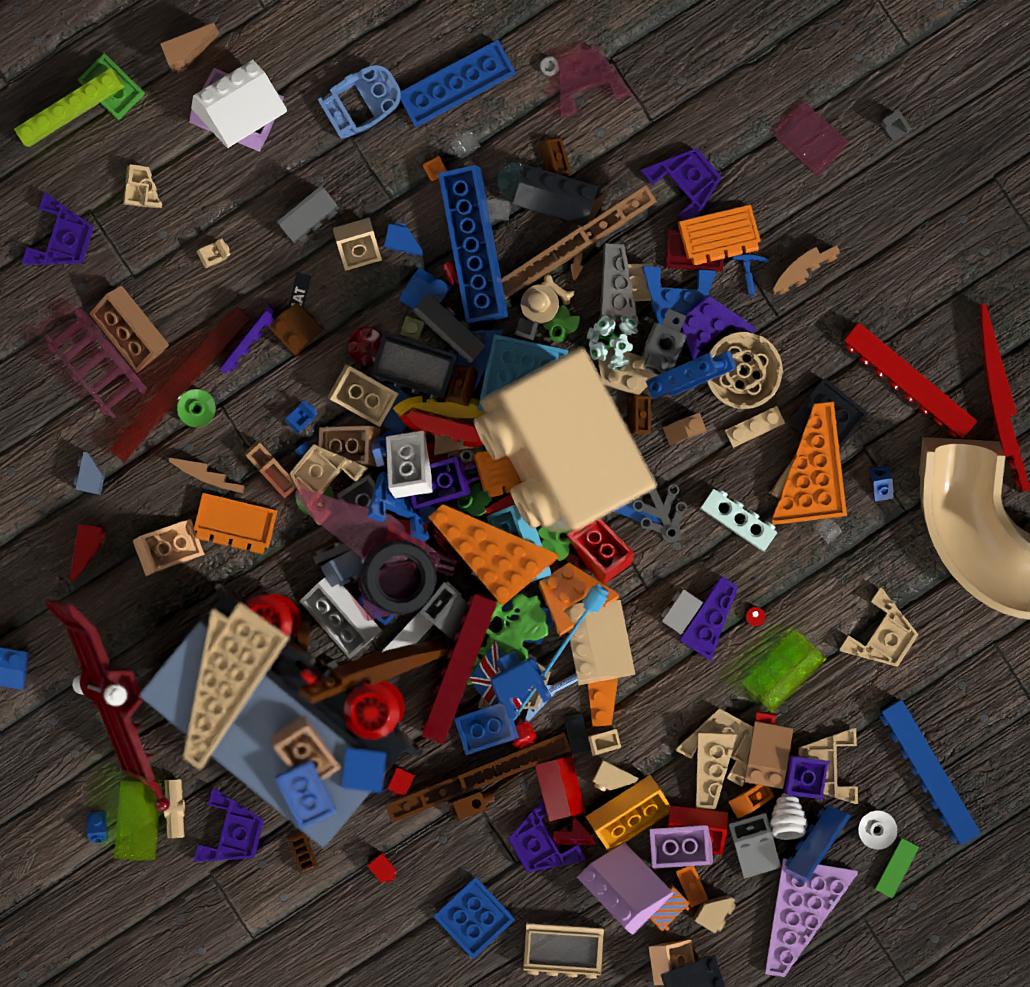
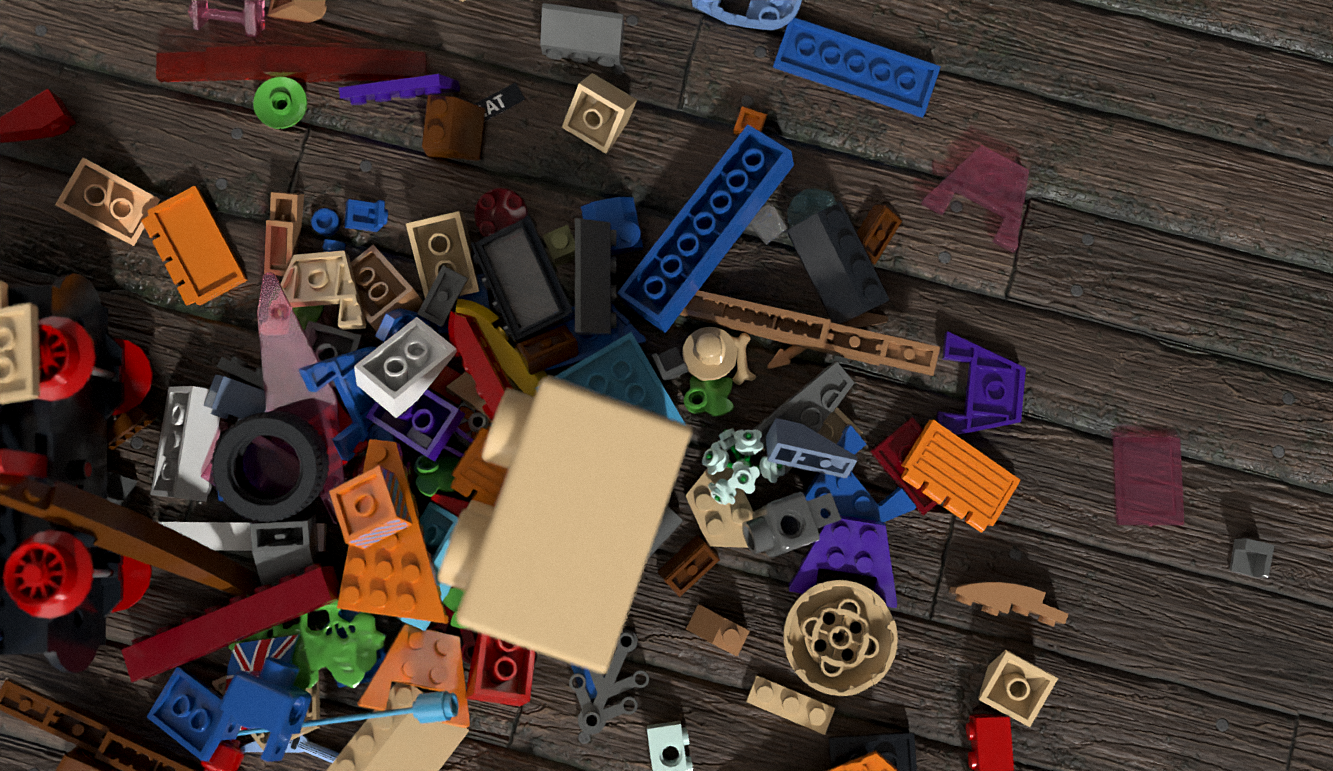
camera: 45 degrees right, 5 degrees down
sand blue slope [74,452,105,495] -> none
medium nougat slope [169,458,244,494] -> none
blue slope [384,222,423,256] -> none
red brick [388,767,415,798] -> none
red pin [442,261,459,286] -> none
clear slope [451,131,480,159] -> none
light grey tile [540,57,559,77] -> none
blue fence [646,351,737,399] -> none
blue piece [732,255,769,296] -> none
none -> blue tile [311,208,340,236]
none -> orange container [329,465,413,549]
none -> dark grey plate [418,265,469,327]
none -> sand blue slope [766,418,858,478]
none -> tan slope [978,650,1058,727]

